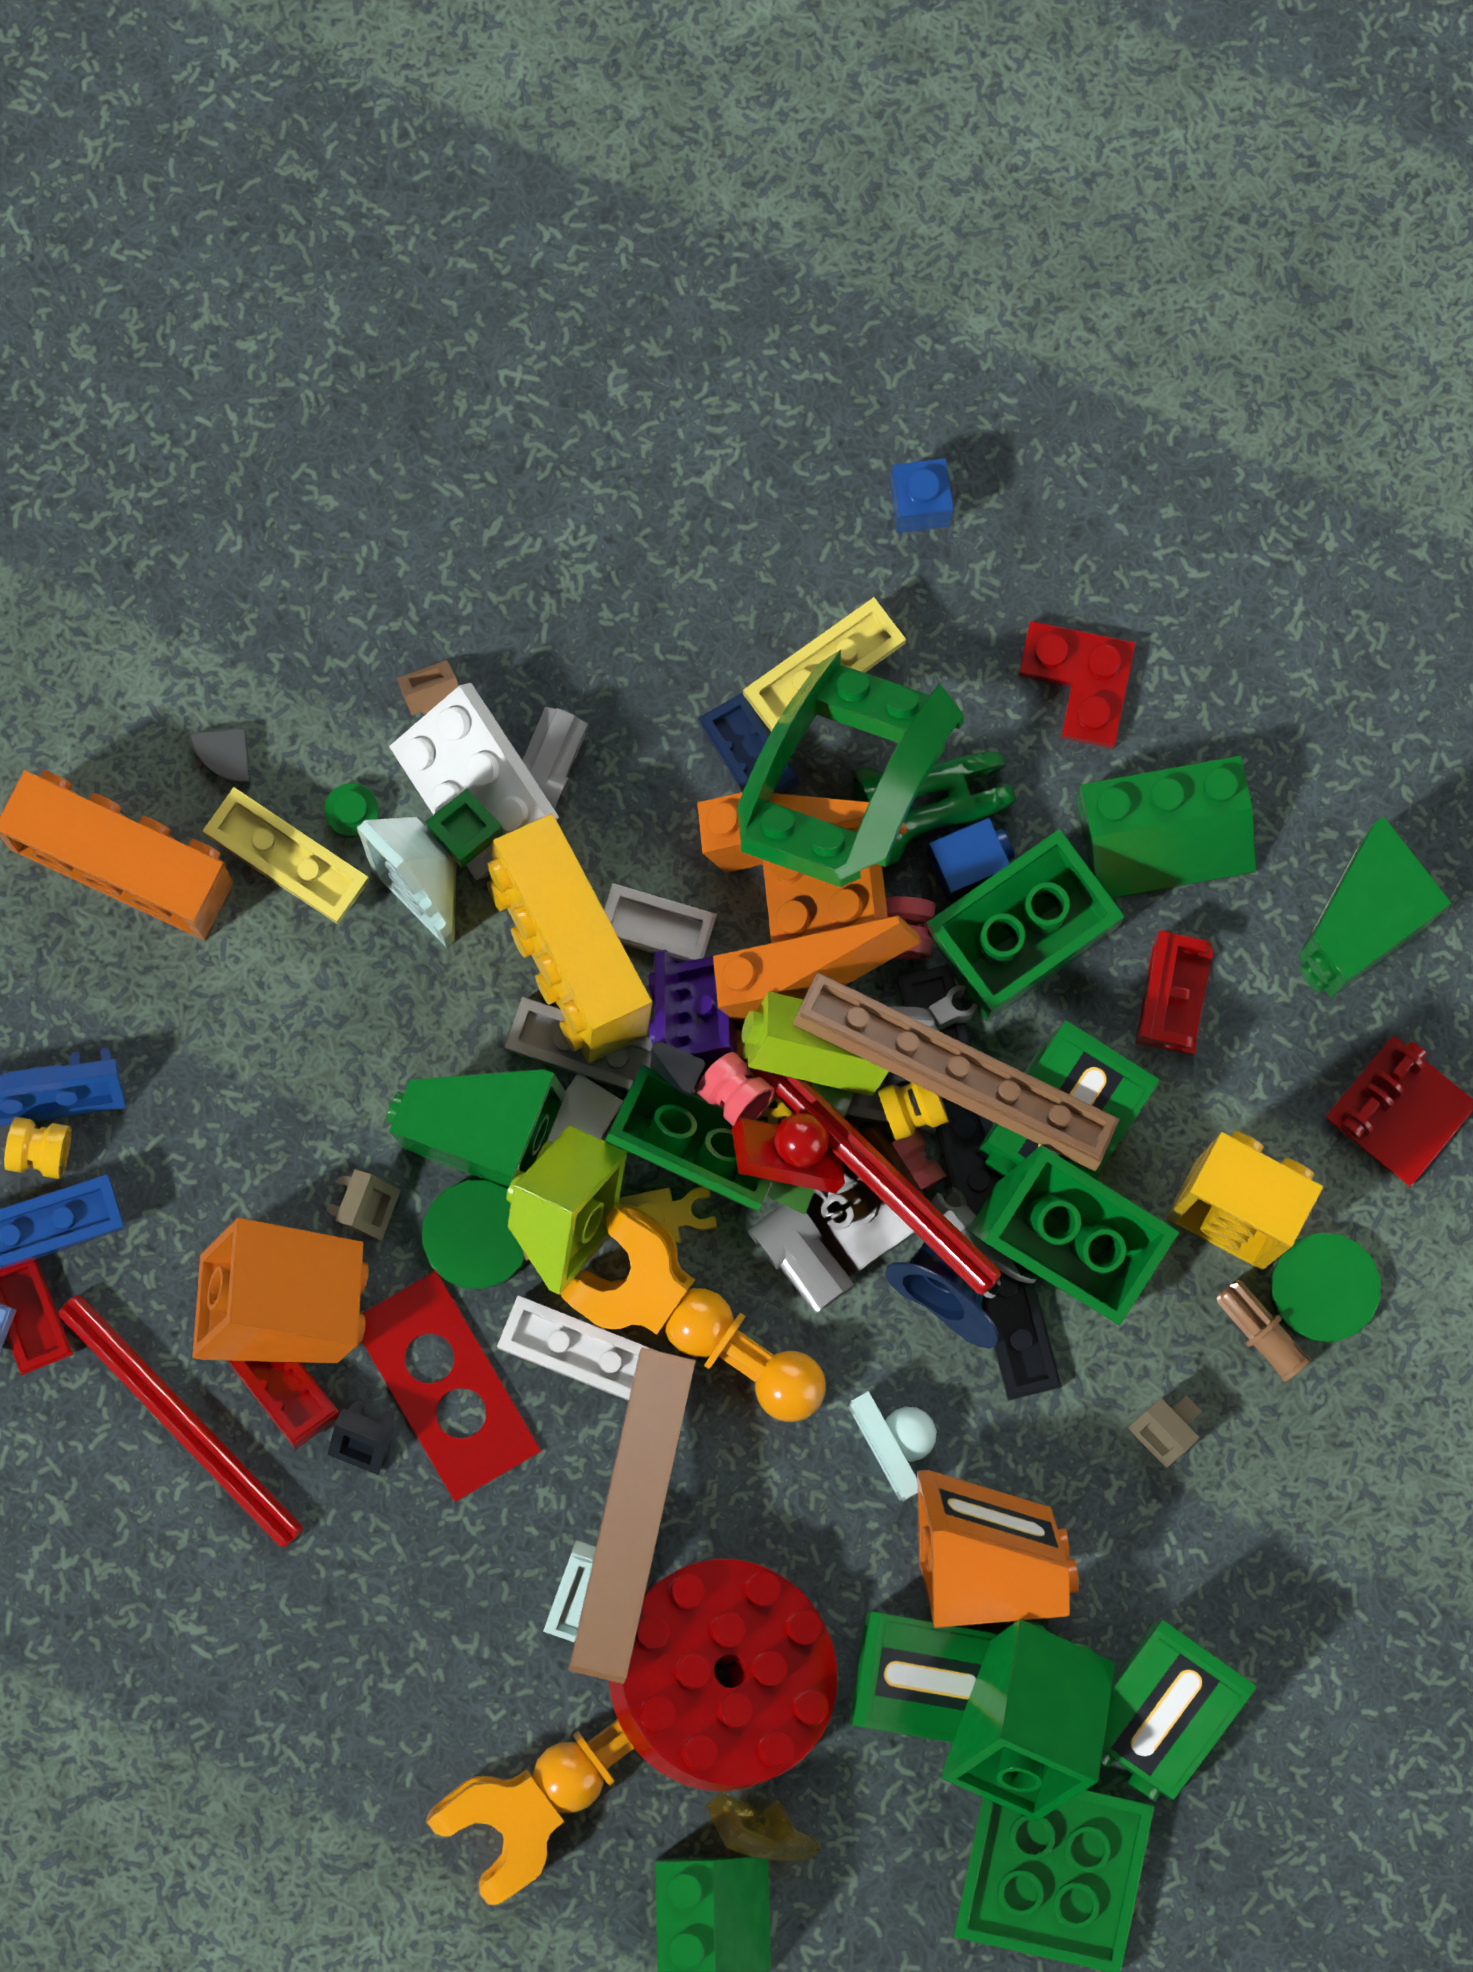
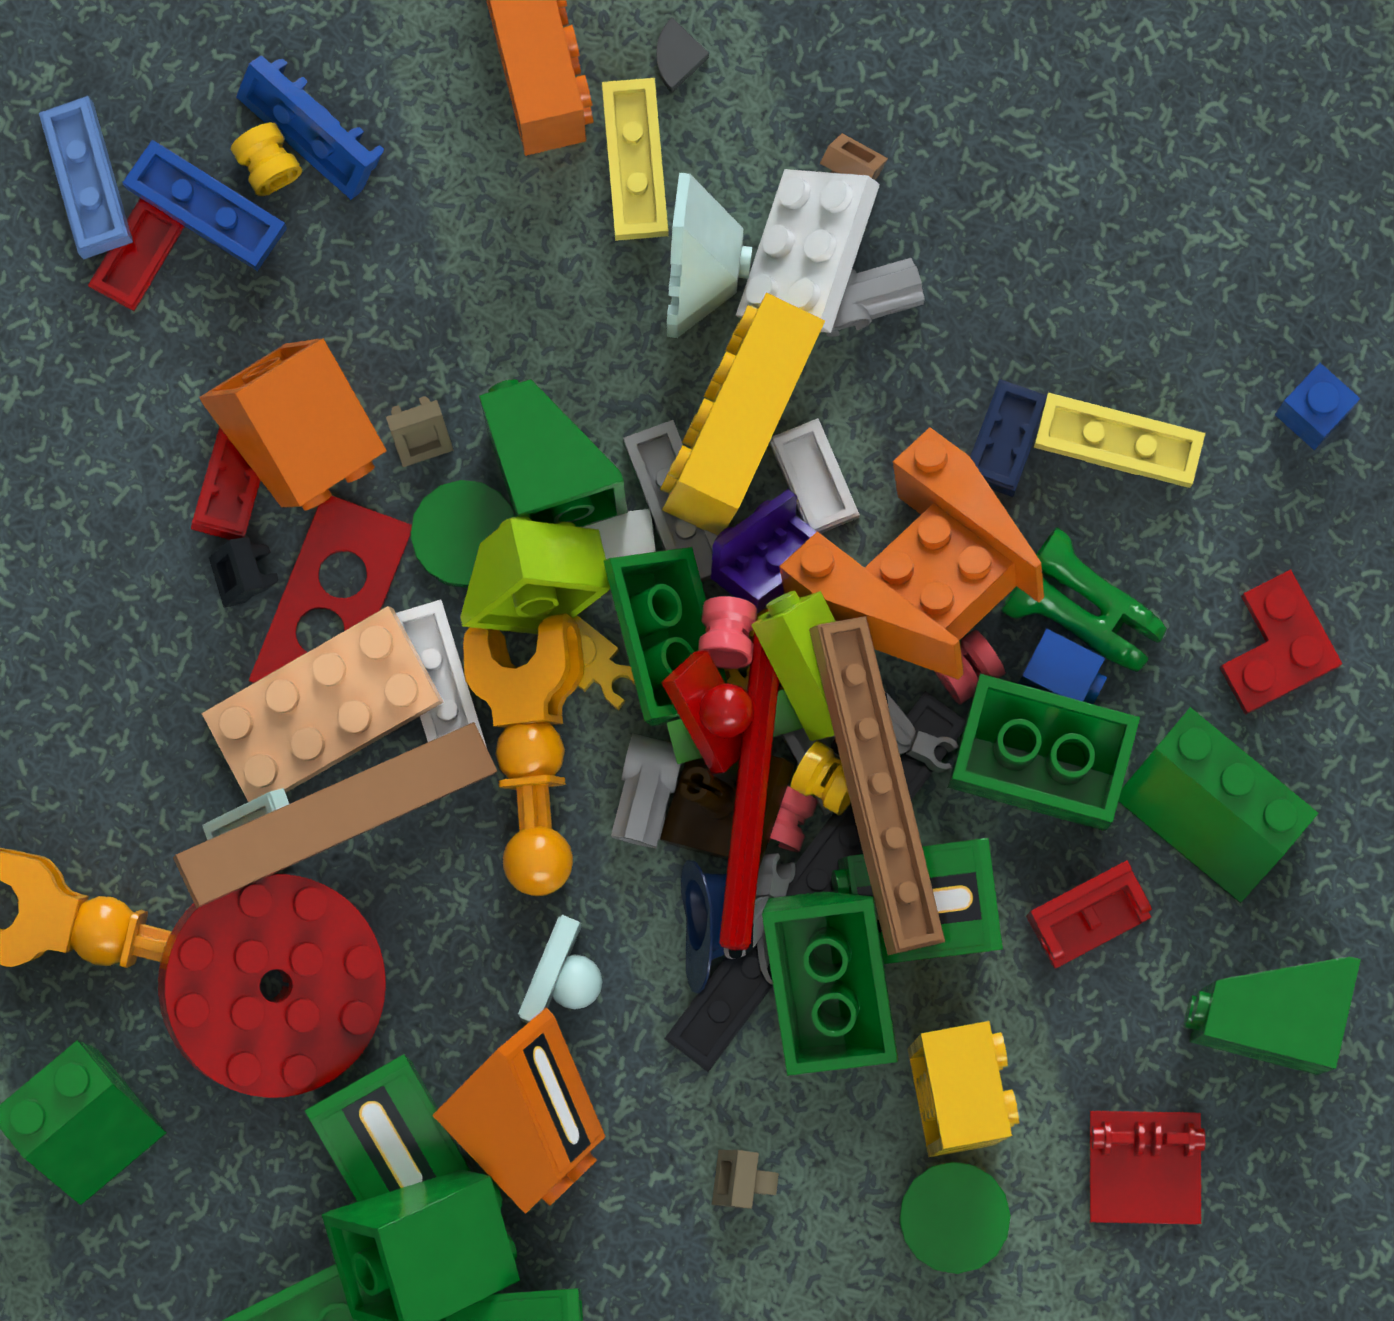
camera: 55 degrees right, 0 degrees up
red axle [58,1295,303,1548] -> none
green plate [324,783,379,838] -> none
green plate [425,788,504,868] -> none
black slope [650,1041,706,1097] -> none
clear yellow slope [705,1792,821,1860] -> none
green wedge [737,649,964,887] -> none
medium nougat axle [1216,1280,1311,1382] -> none
none -> light nougat plate [202,606,444,802]

